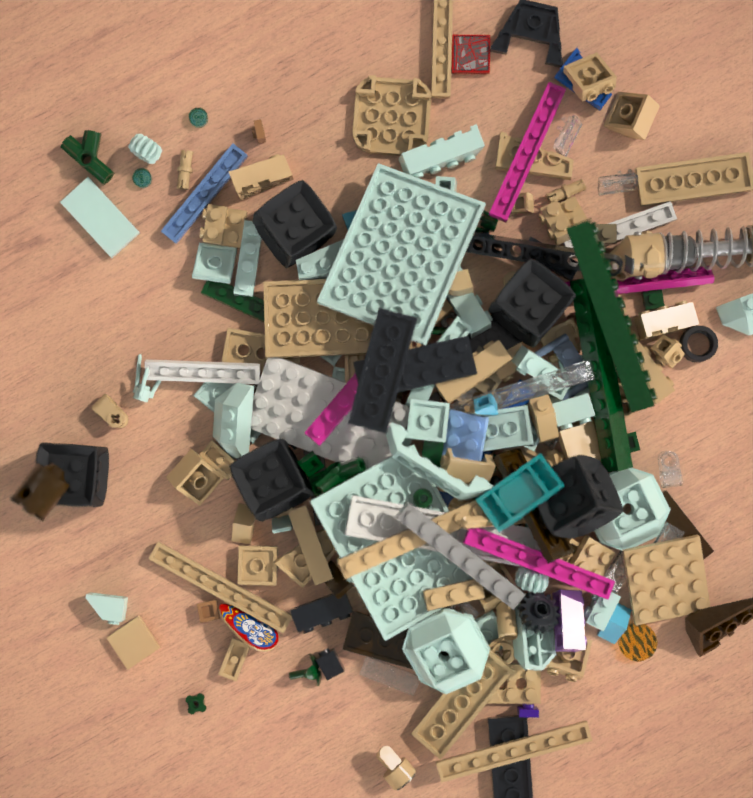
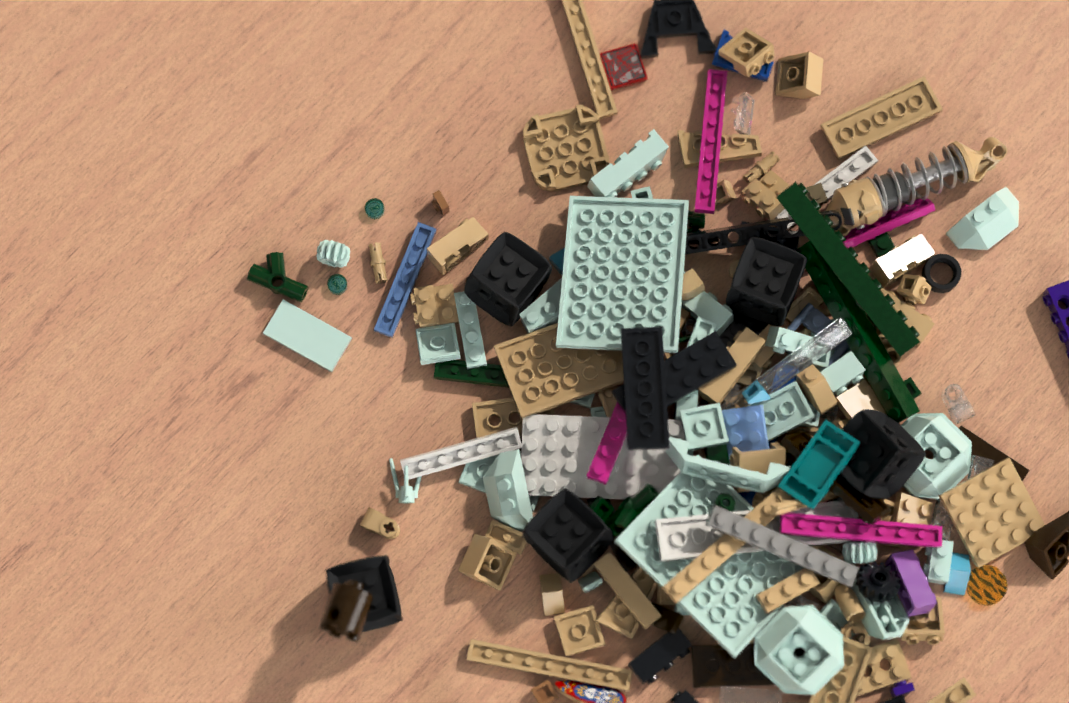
camera: 25 degrees left, 10 degrees down
clear plate [597,169,638,196] -> none

